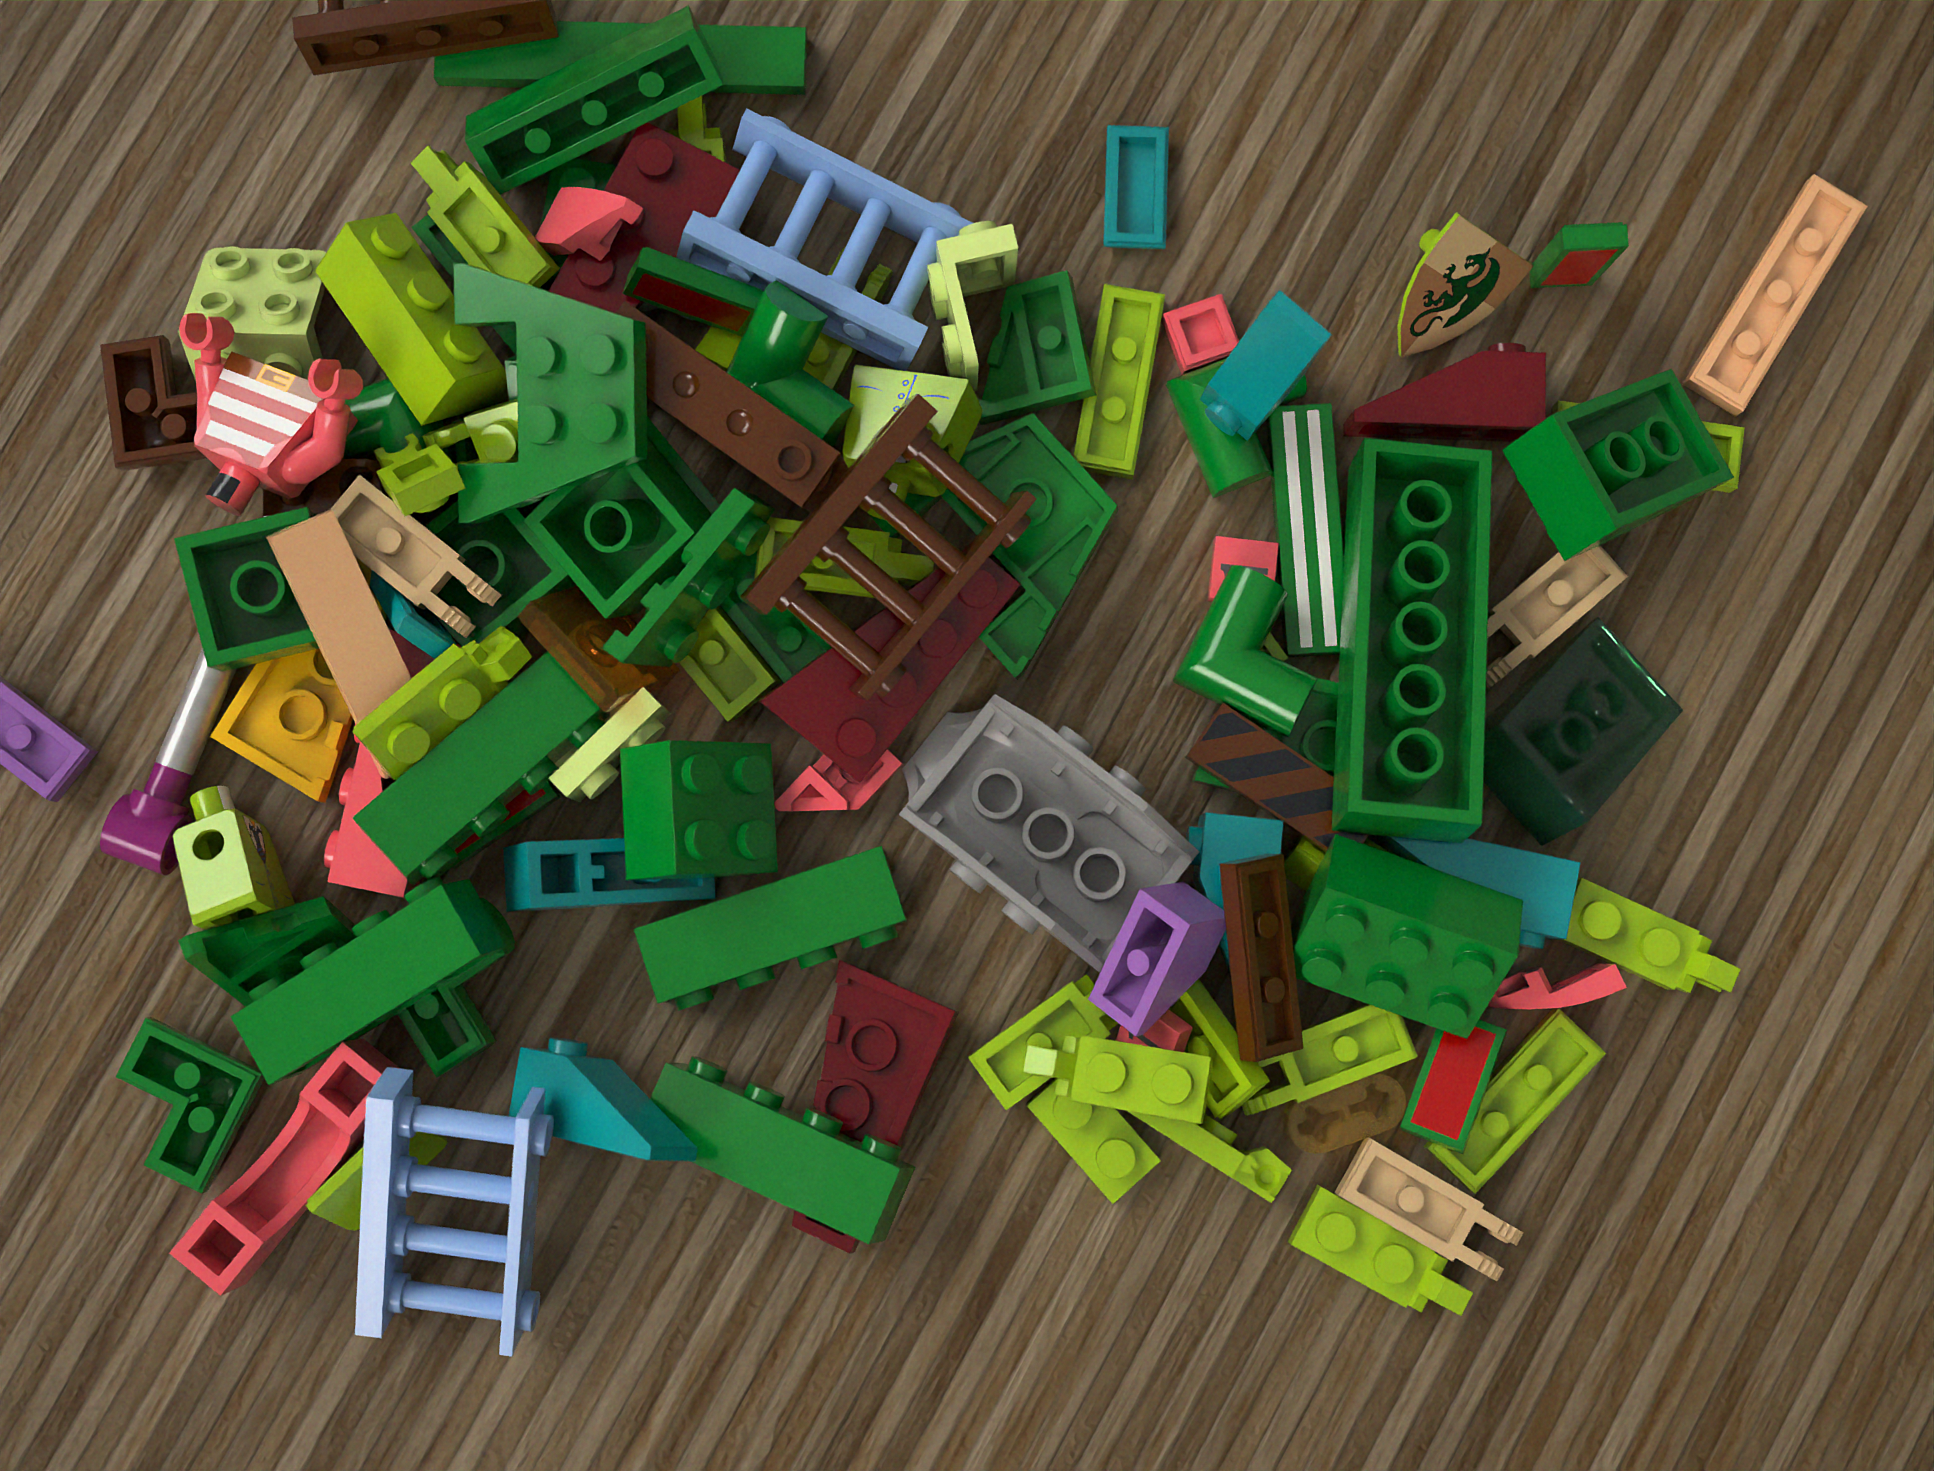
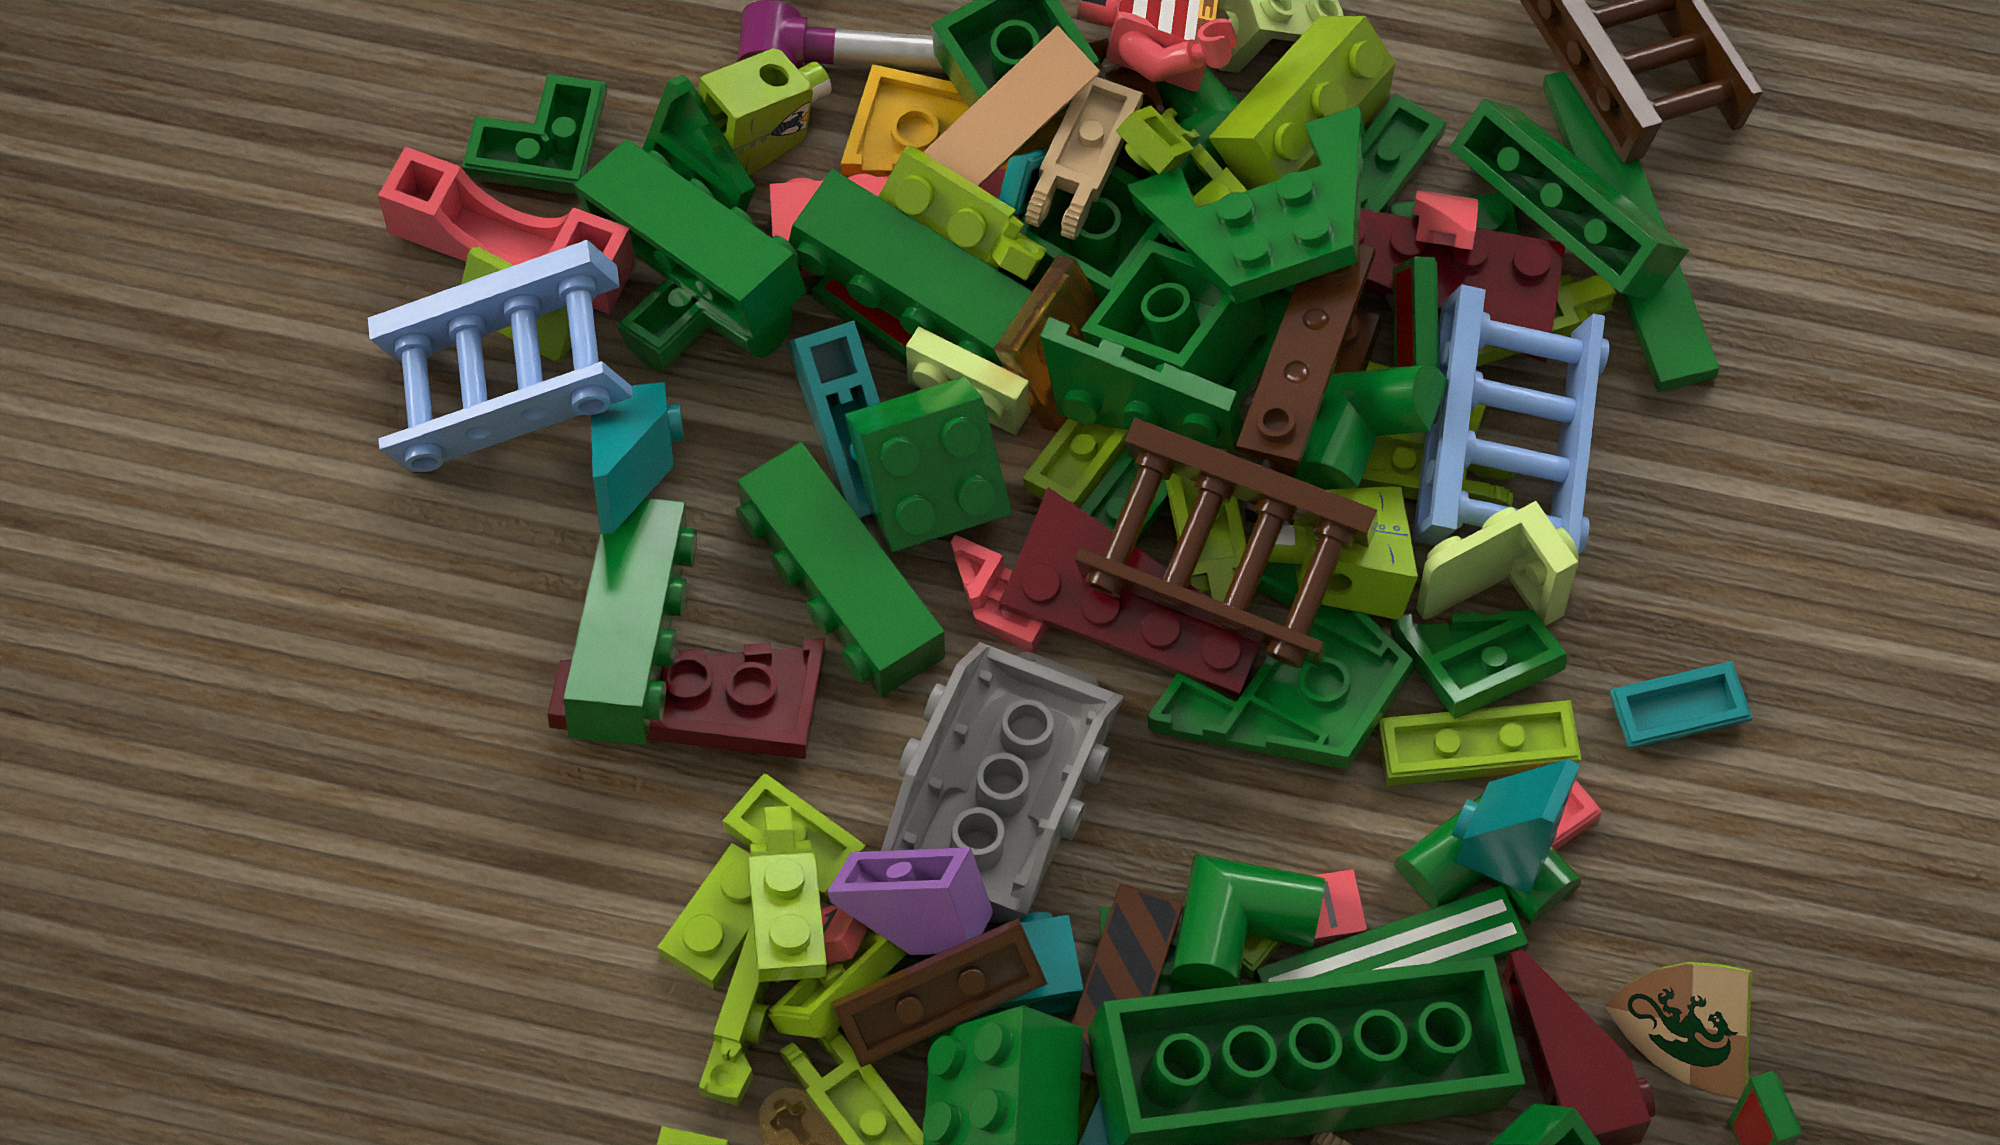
camera: 75 degrees right, 20 degrees down
lime hinge [411,146,560,288] -> none

